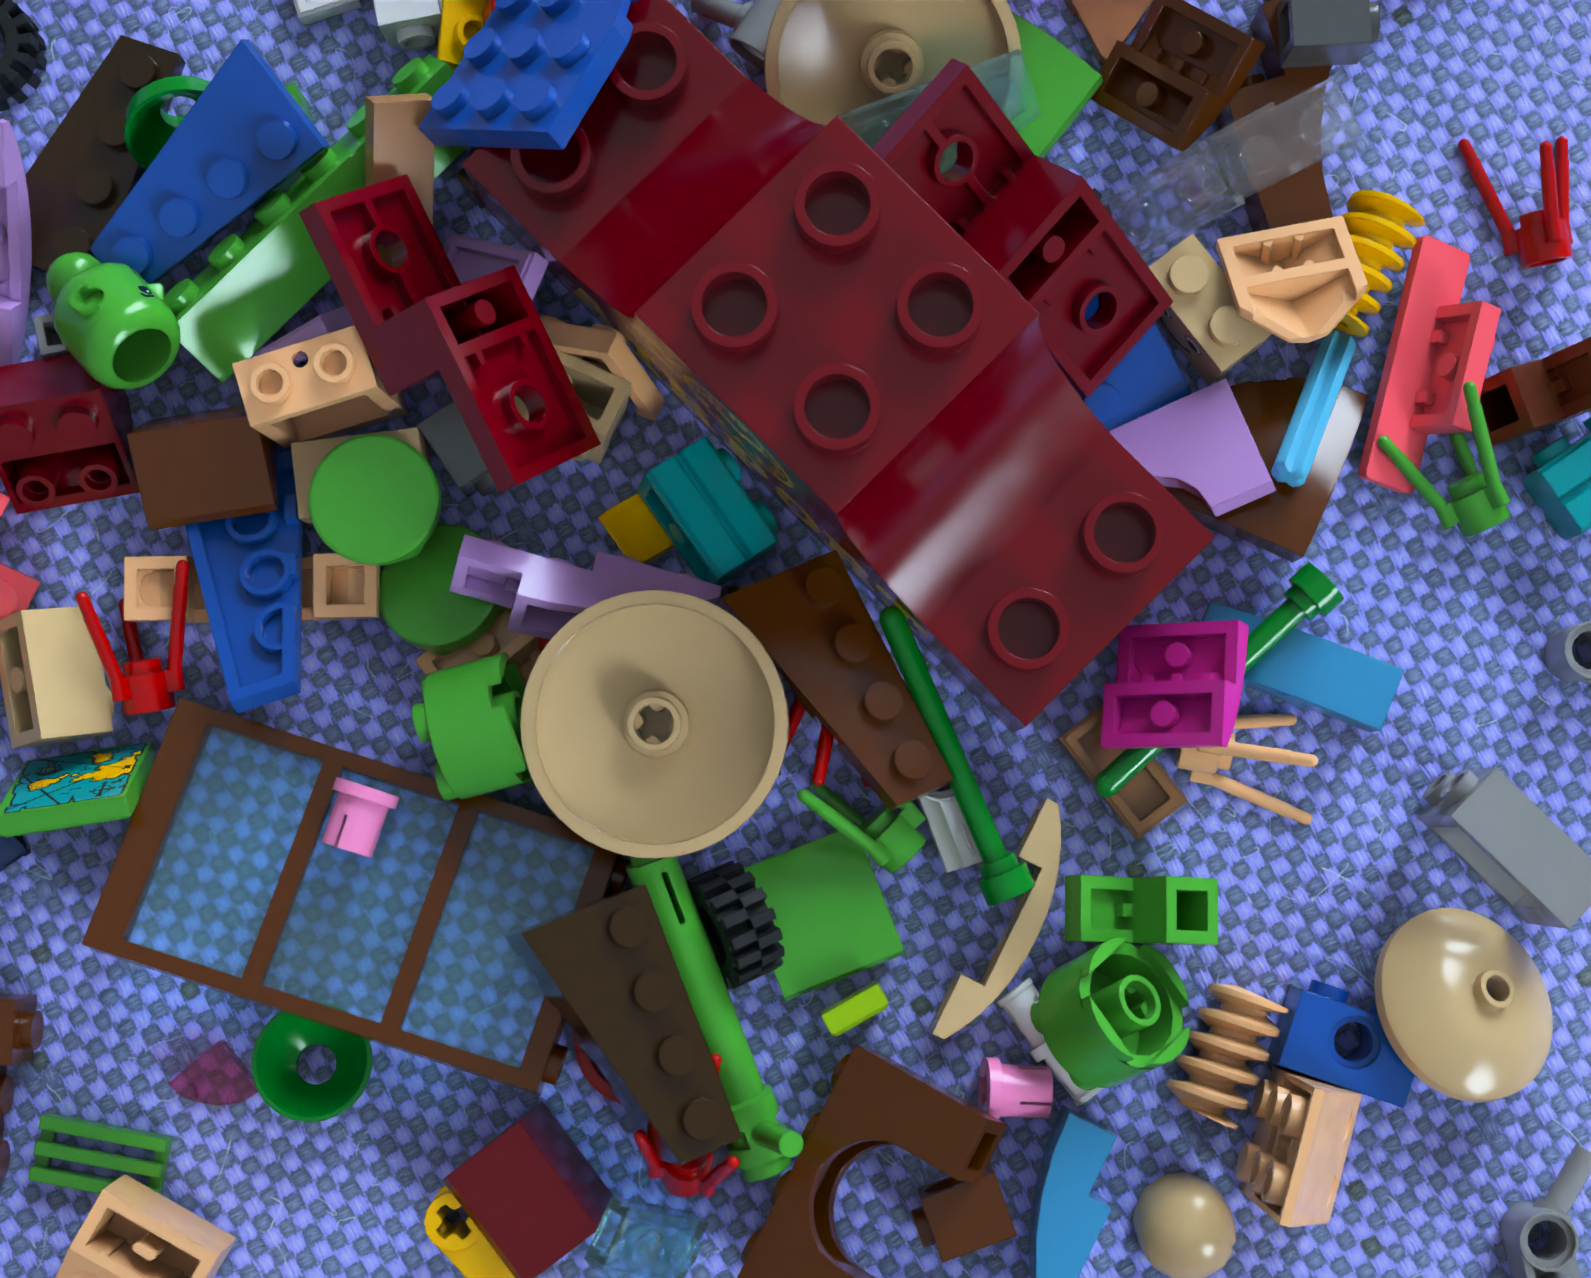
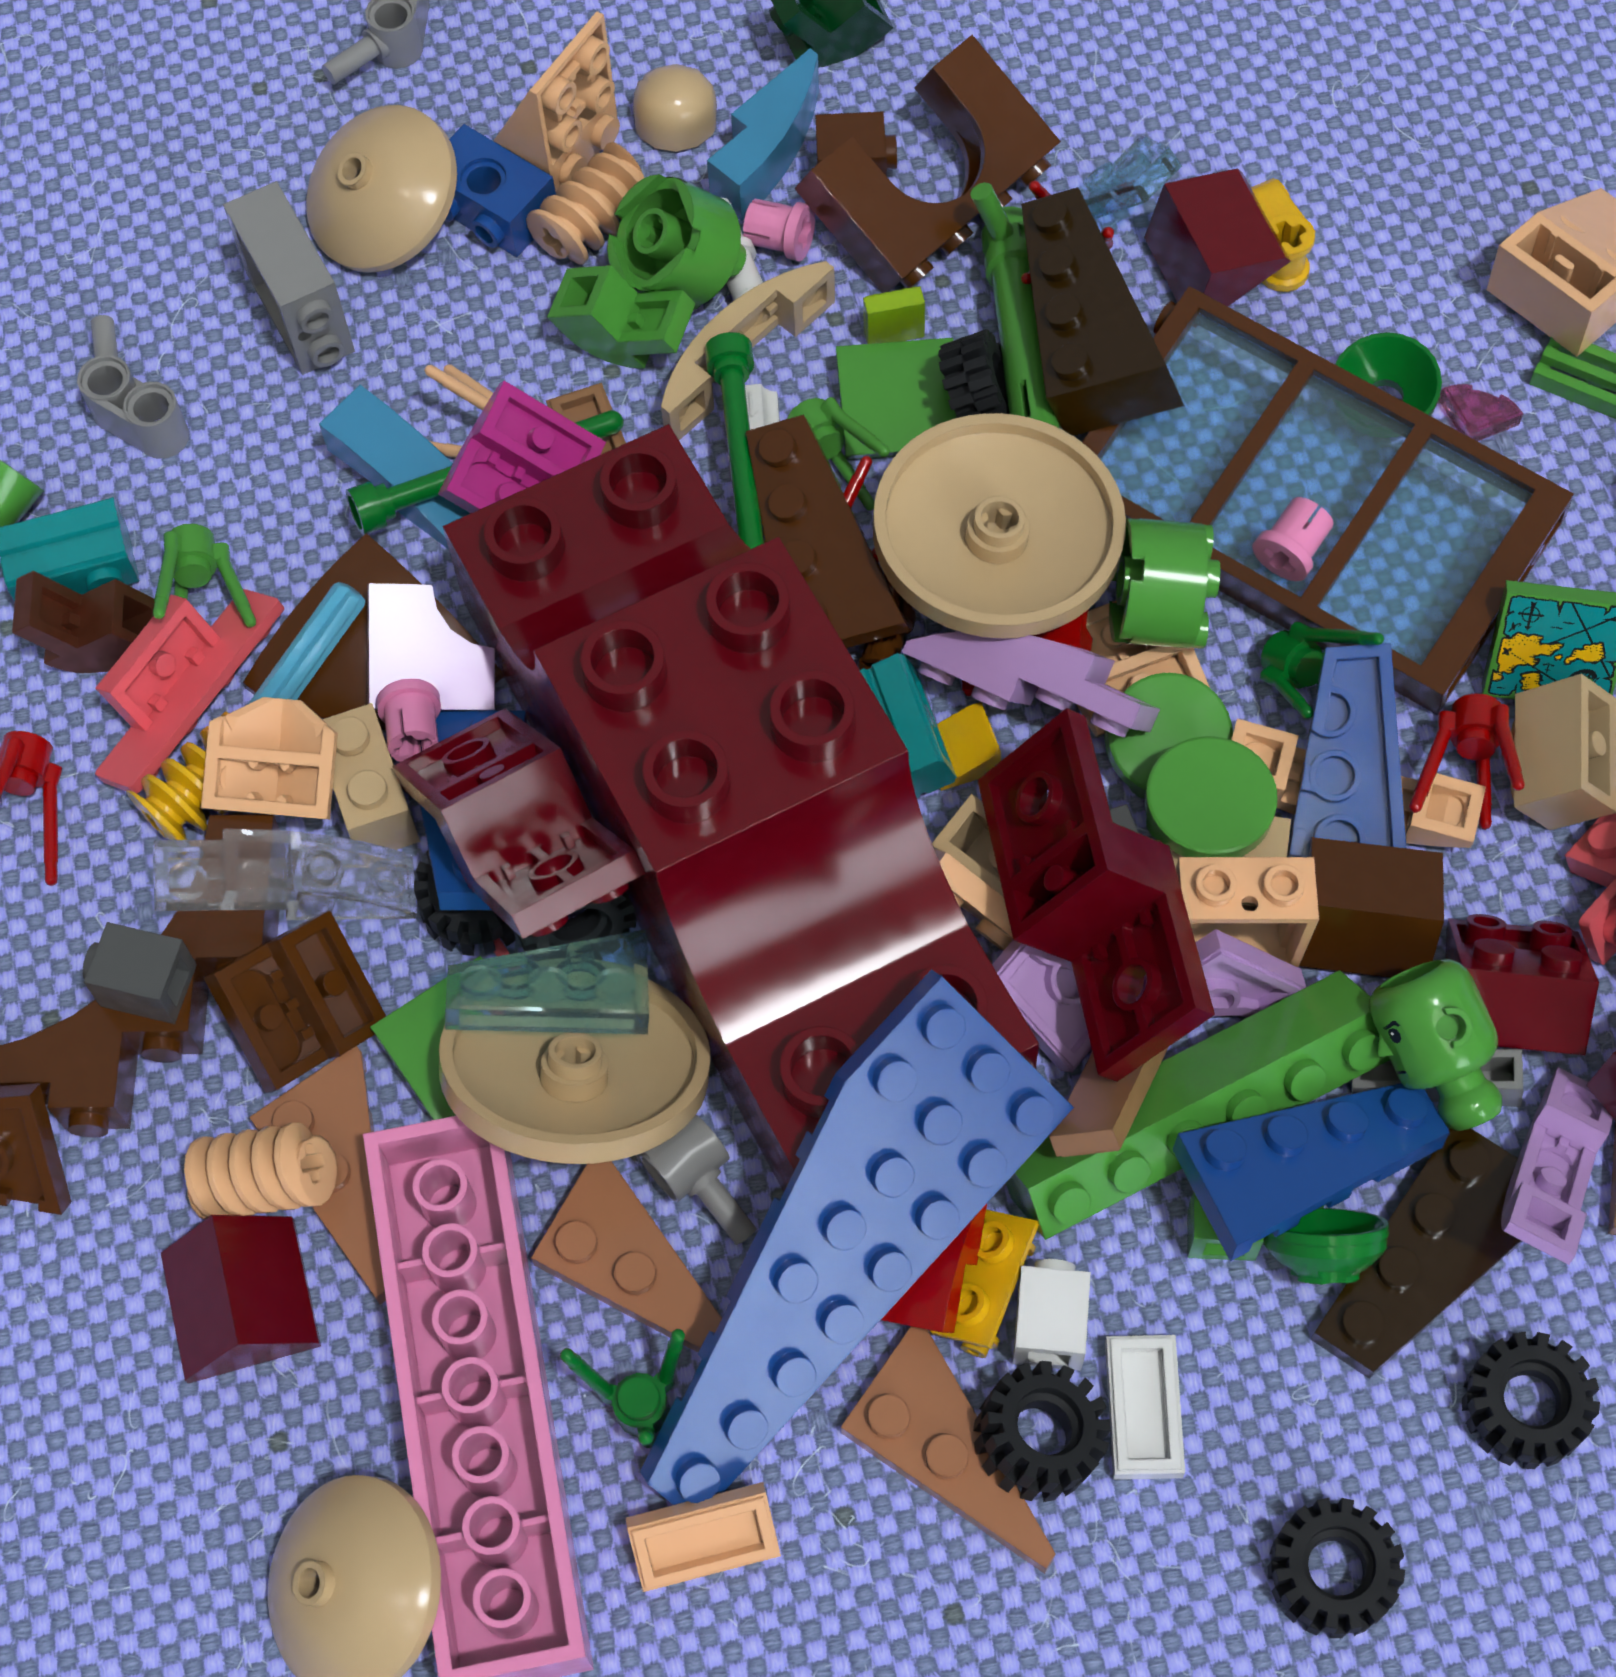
camera: 165 degrees left, 20 degrees down
none -> bright pink bush [377,678,441,762]
none -> green plant [1260,621,1384,719]

